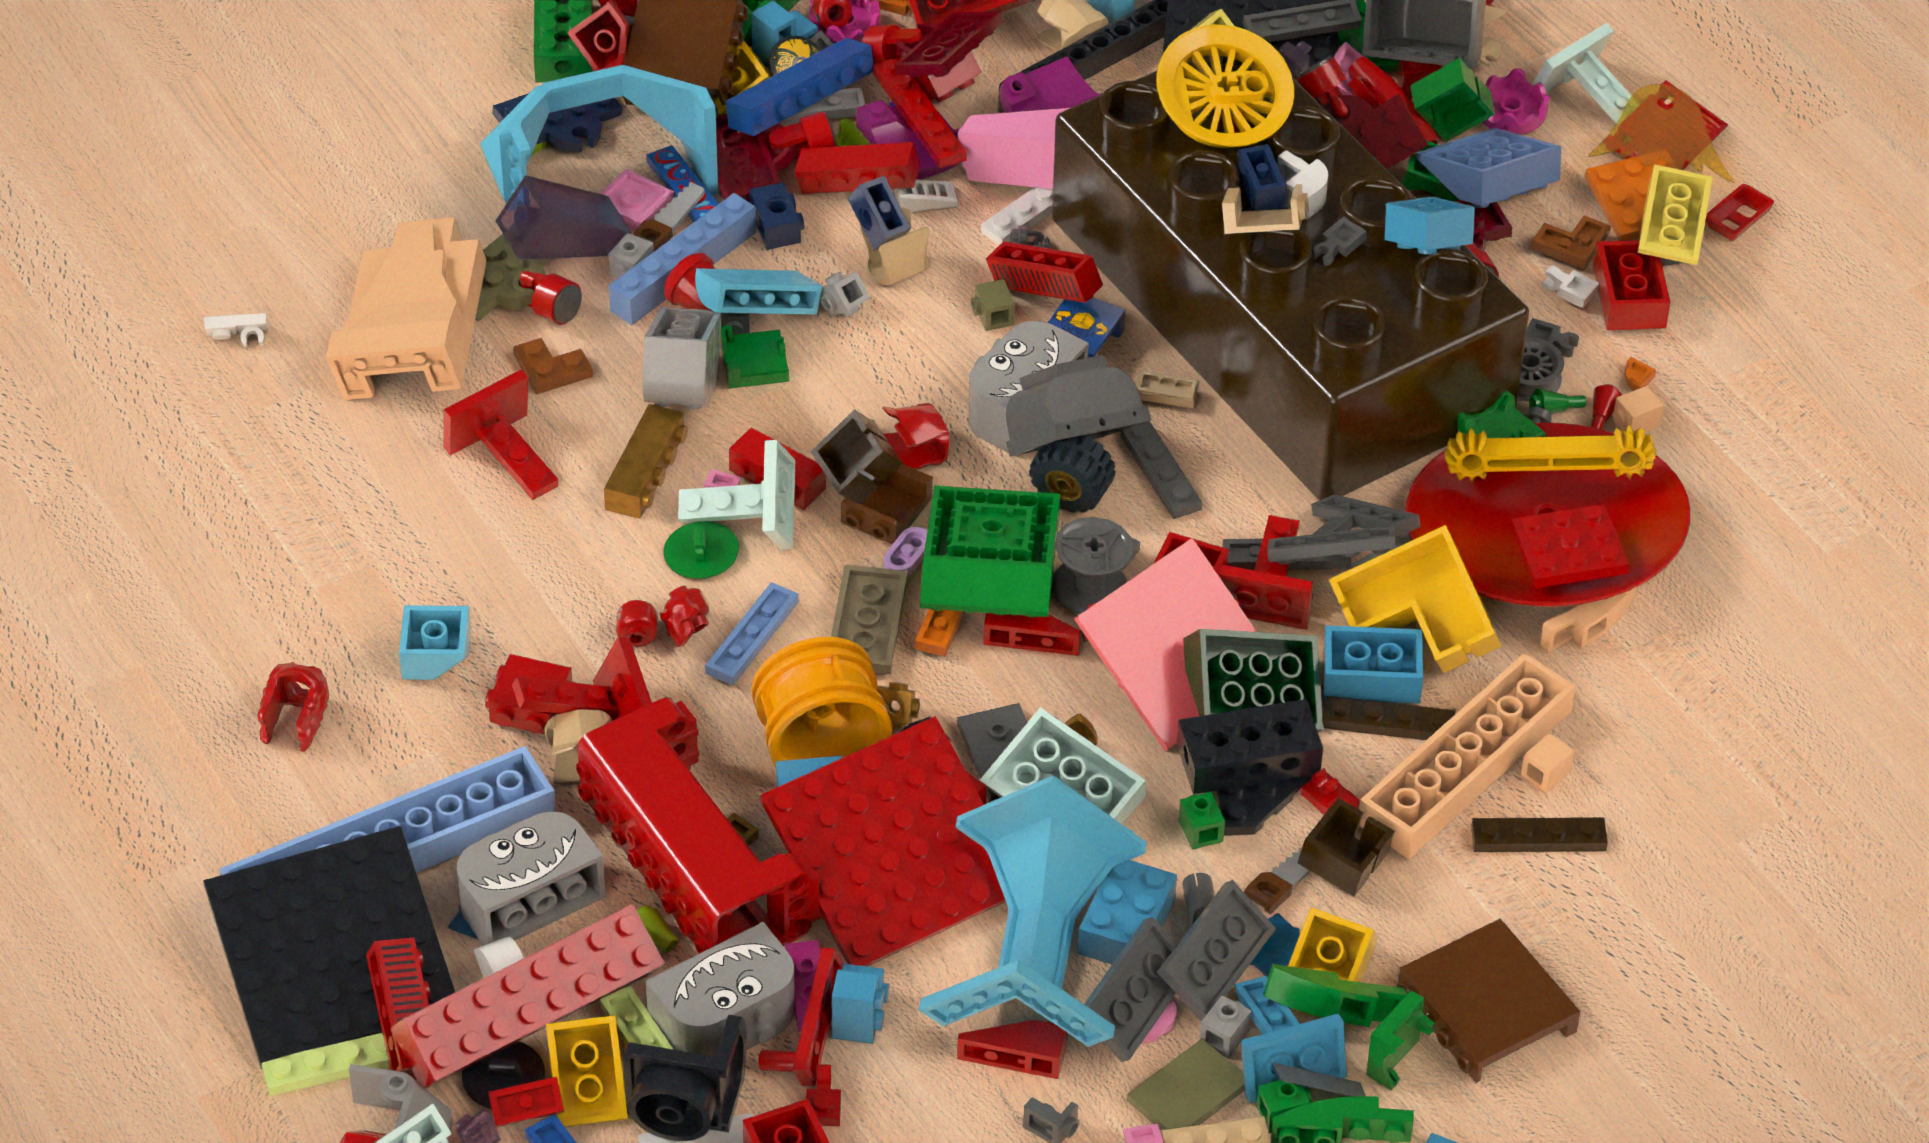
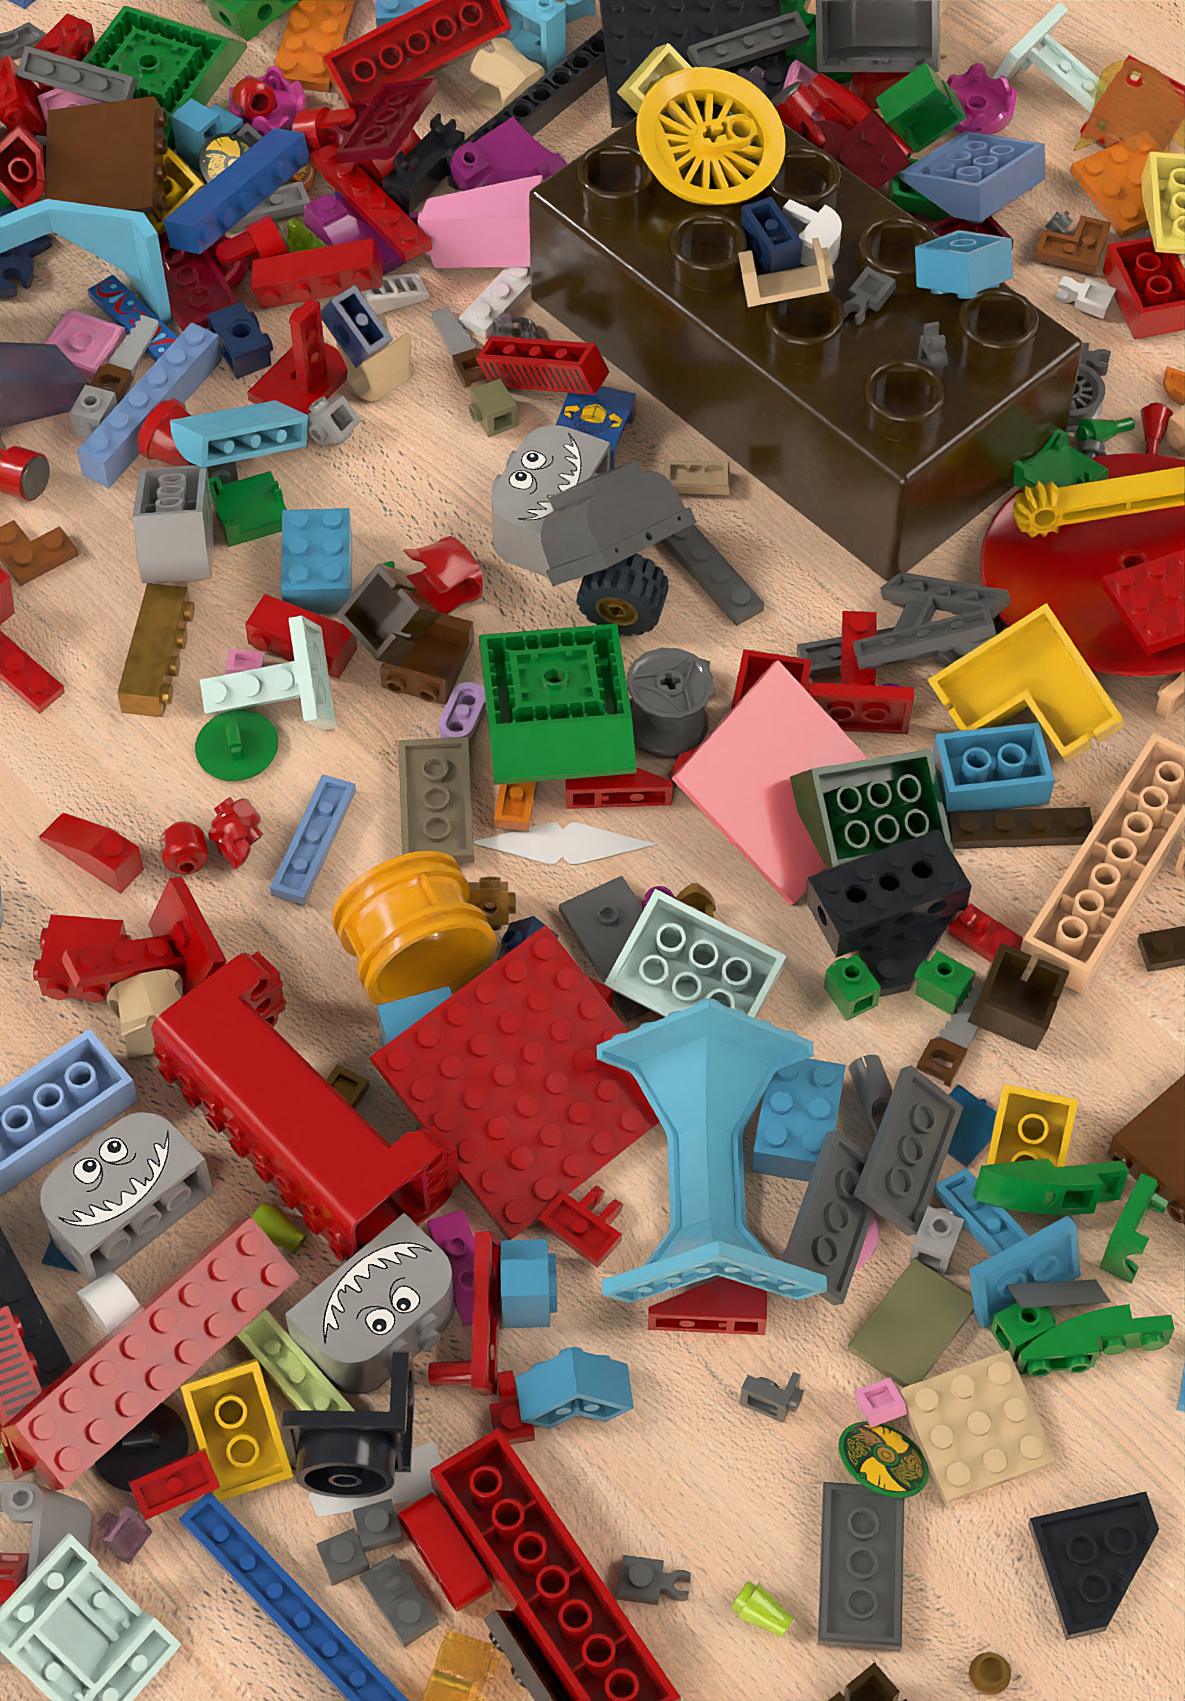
camera: 10 degrees left, 10 degrees up
none -> red slope [39,812,144,894]
none -> red piece [247,298,348,415]
none -> dark azure brick [281,508,352,614]
none -> orange tile [288,161,316,193]
none -> black brick [382,113,465,215]
none -> piece [432,306,487,388]
none -> white sticker [473,822,657,865]
none -> dark azure brick [516,1347,634,1429]
none -> red hinge [538,1185,624,1268]
none -> green brick [914,950,975,1015]
none -> dark grey plate [917,321,948,378]
none -> dark grey plate [1045,211,1073,234]

